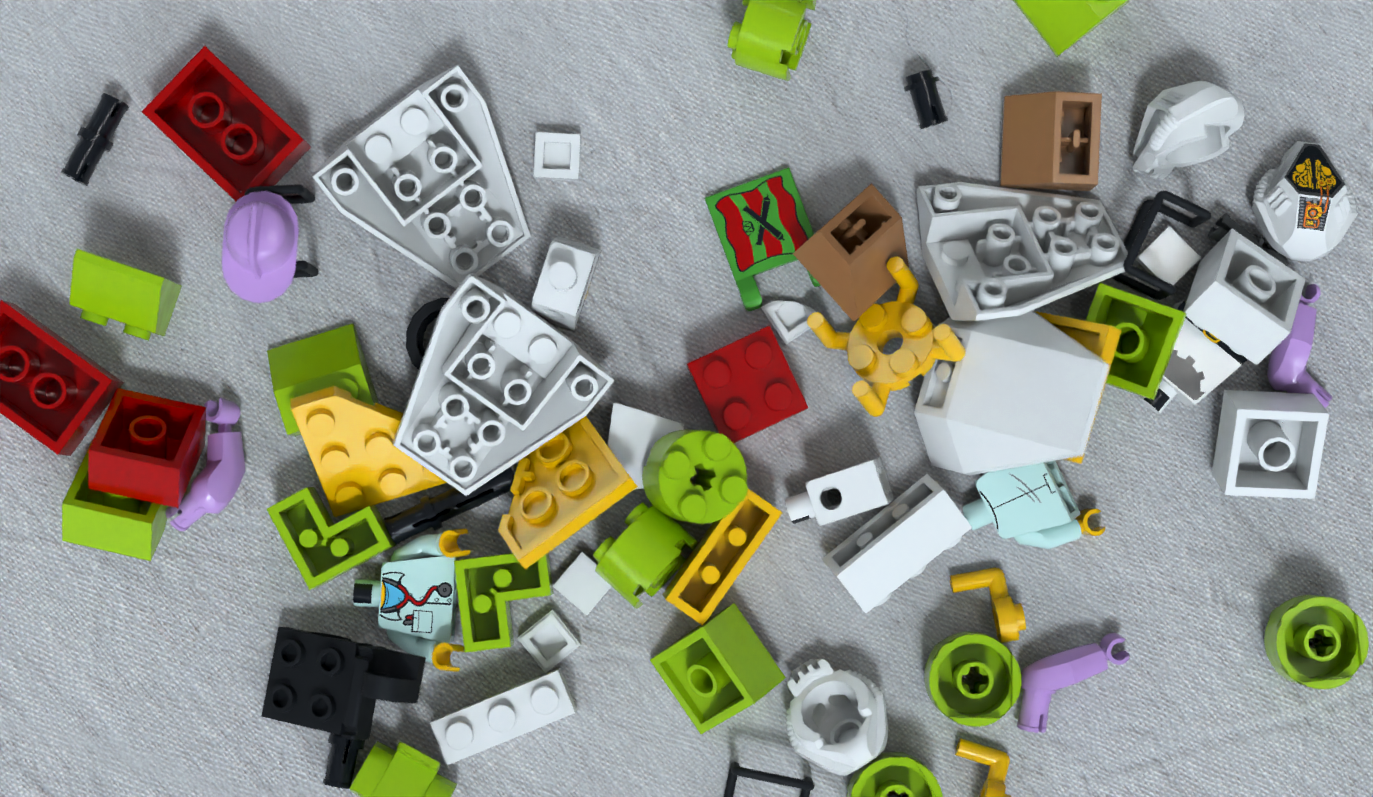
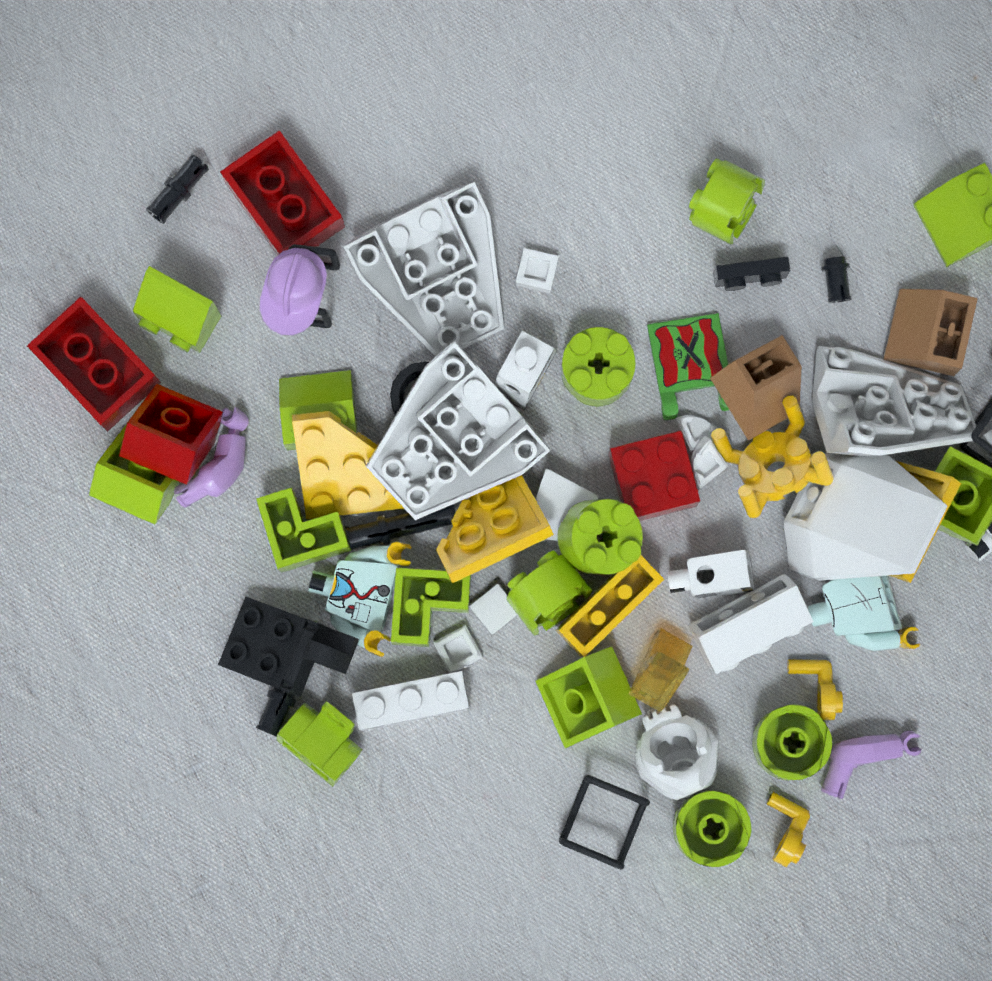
camera: 15 degrees right, 5 degrees down
none -> lime brick [561,327,636,407]
none -> clear yellow slope [629,628,693,712]
none -> white tile [690,436,728,489]
none -> black plate [713,257,790,291]

